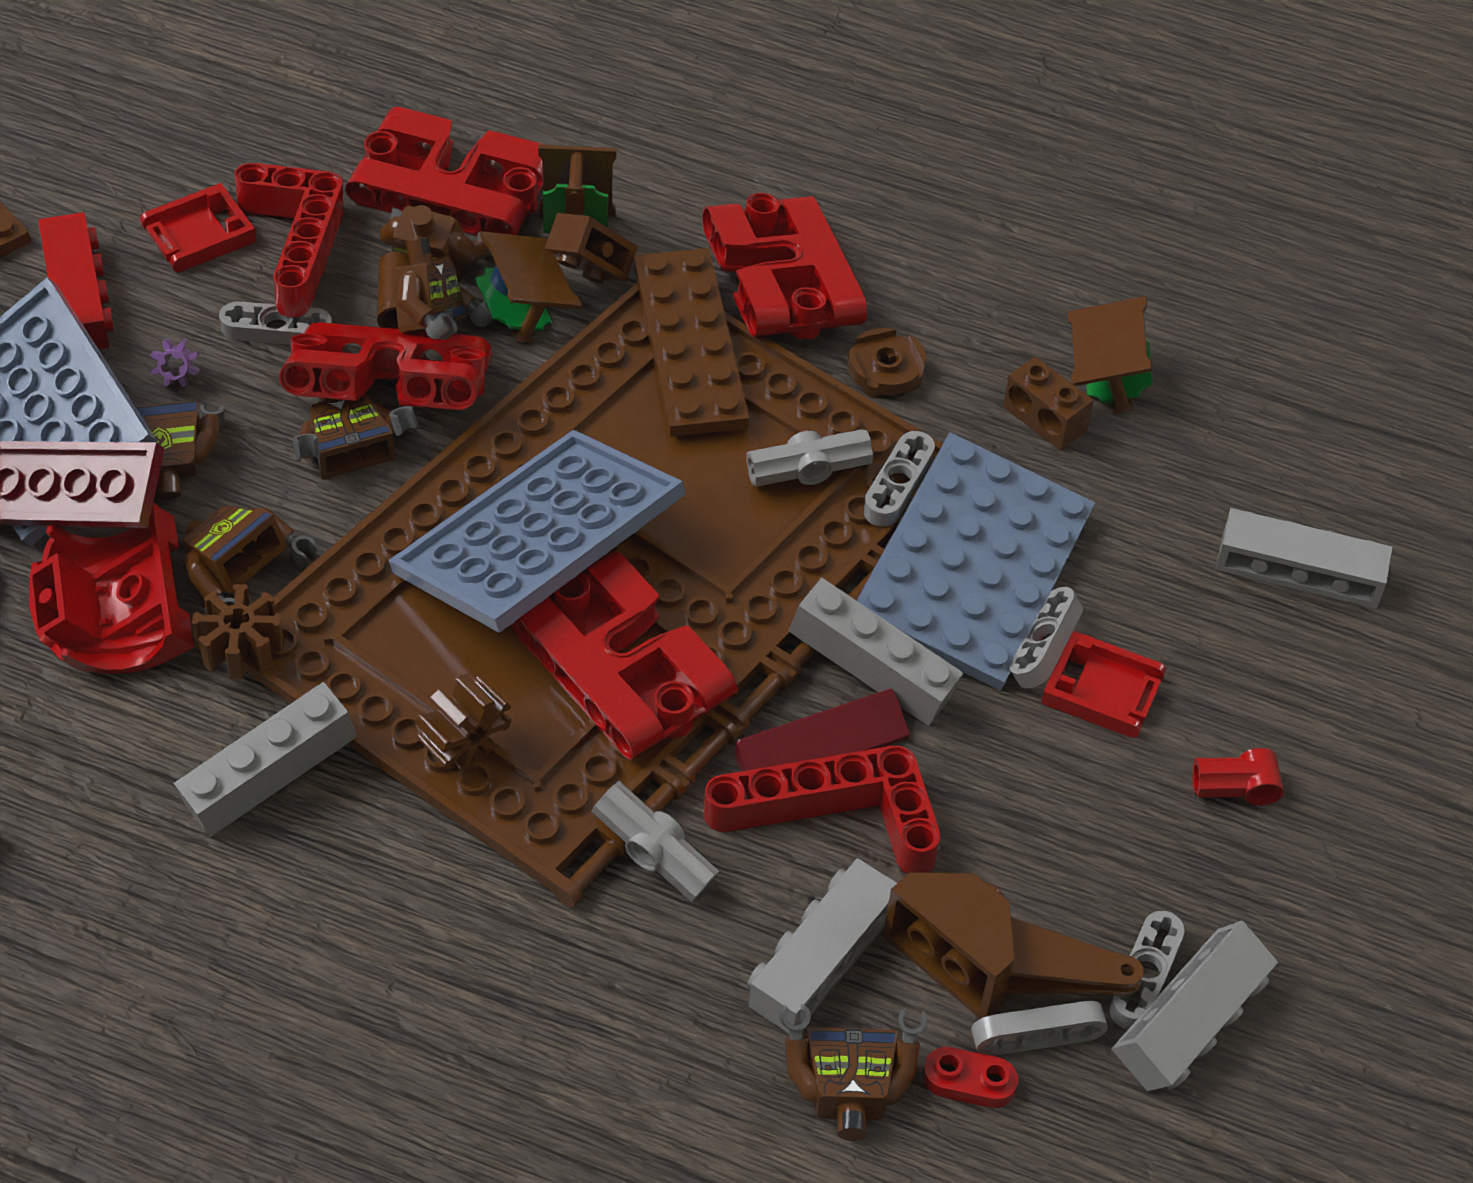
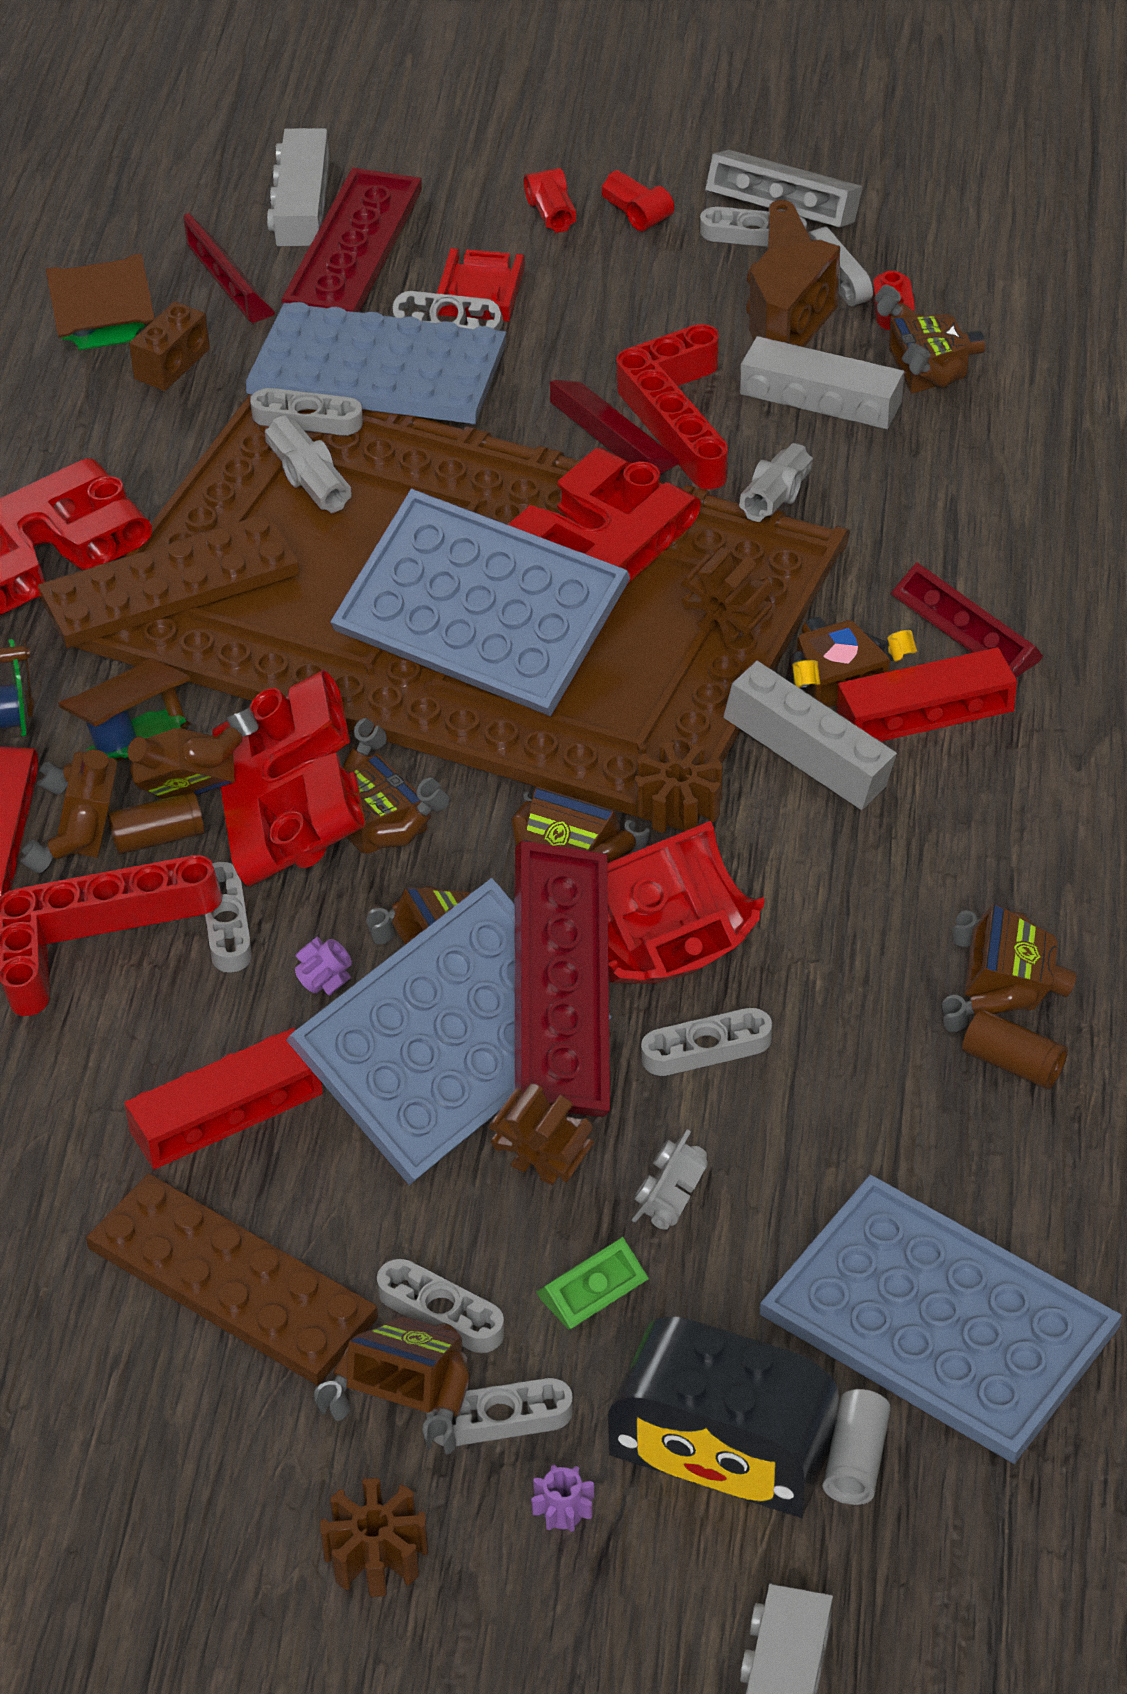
camera: 100 degrees left, 5 degrees down
red container [140,183,257,273] -> none
reddish brown brick [545,213,638,284] -> none
light grey brick [789,577,963,726] -> none
reddish brown plate [848,328,926,398] -> none
none -> dark red slope [183,213,275,323]
none -> dark red plate [282,167,422,312]
none -> red piece [601,169,675,231]
none -> torso [786,617,918,708]
none -> red brick [836,647,1017,742]
none -> dark red slope [890,562,1044,678]

